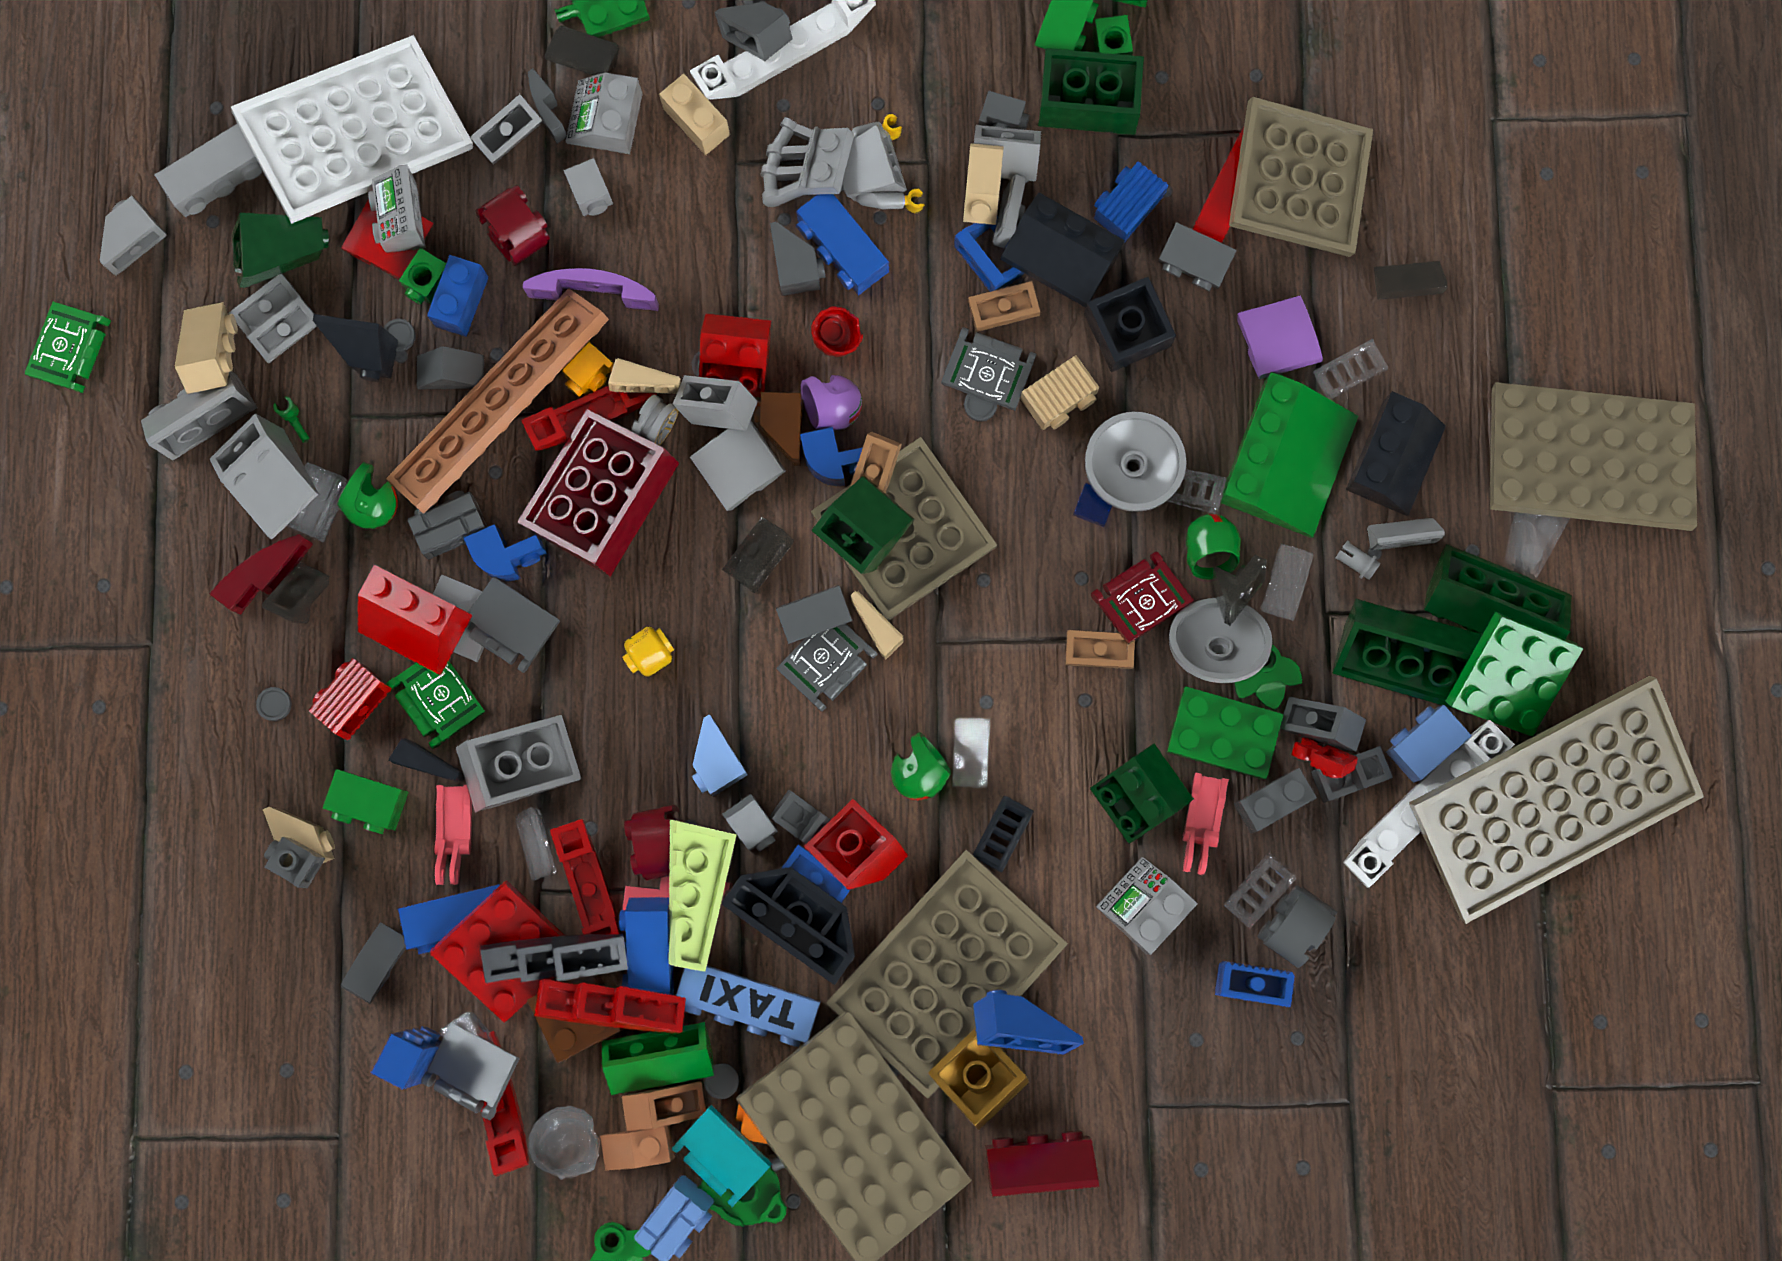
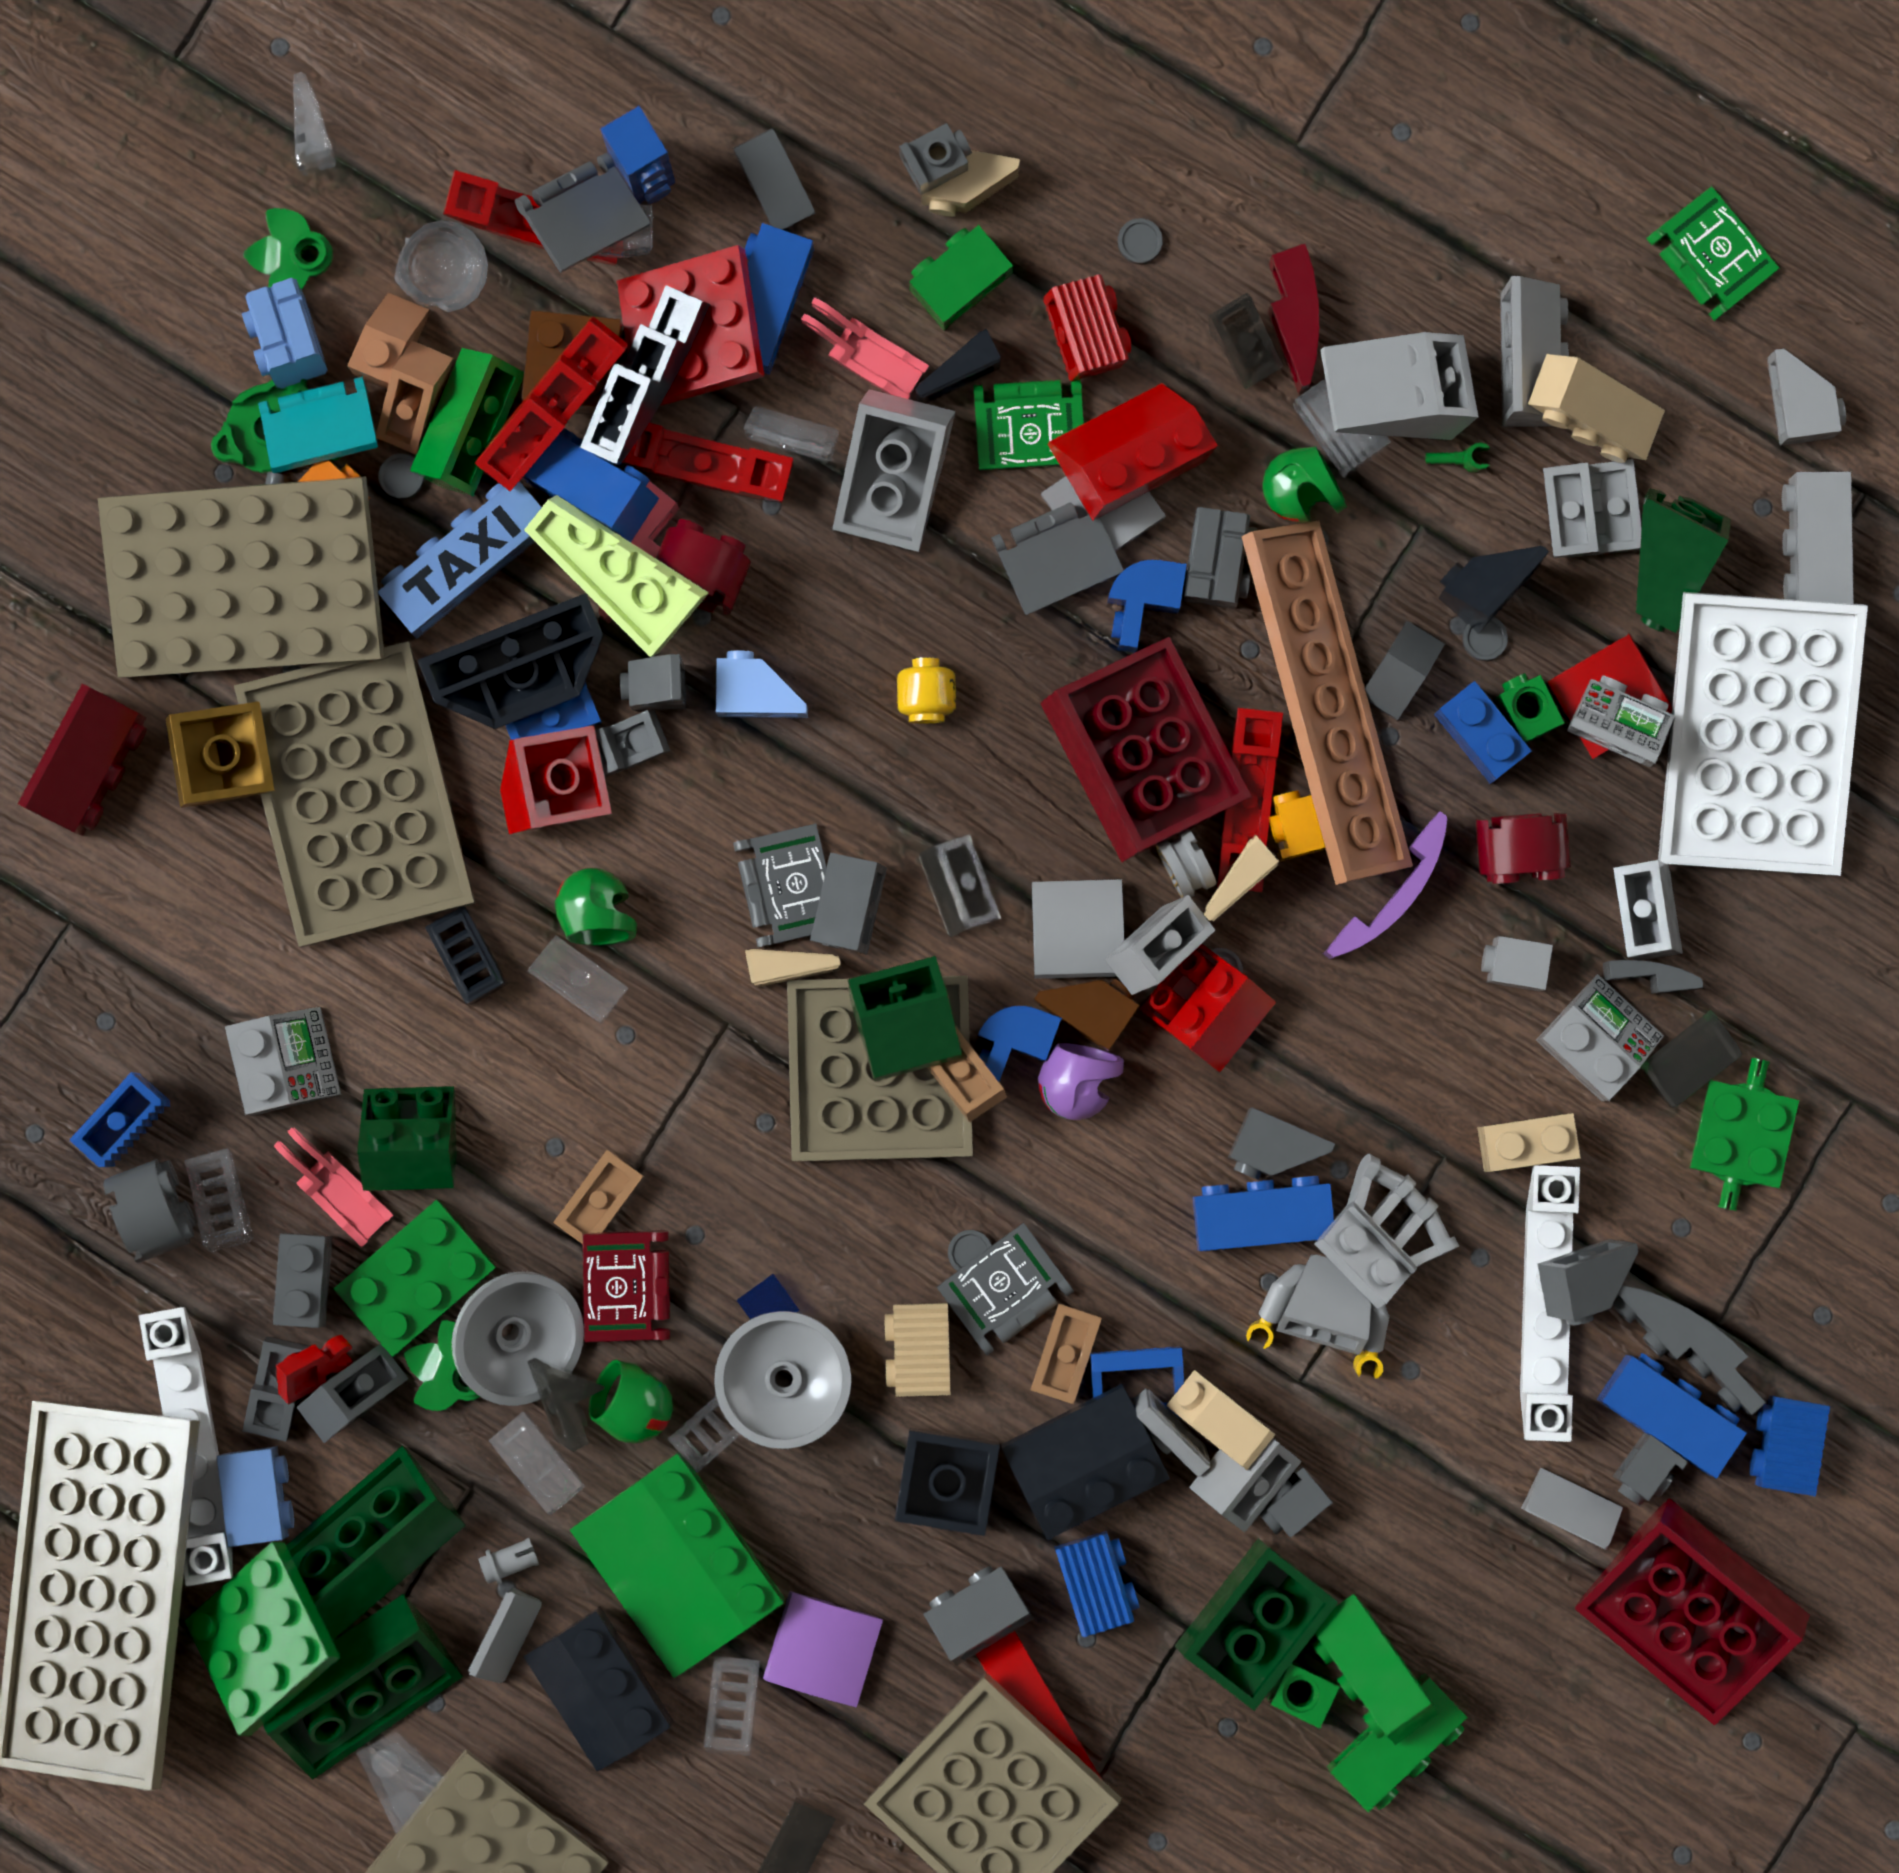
camera: 120 degrees right, 5 degrees up
red hair [811,306,863,357] -> none
blue slope [973,990,1084,1055] -> none

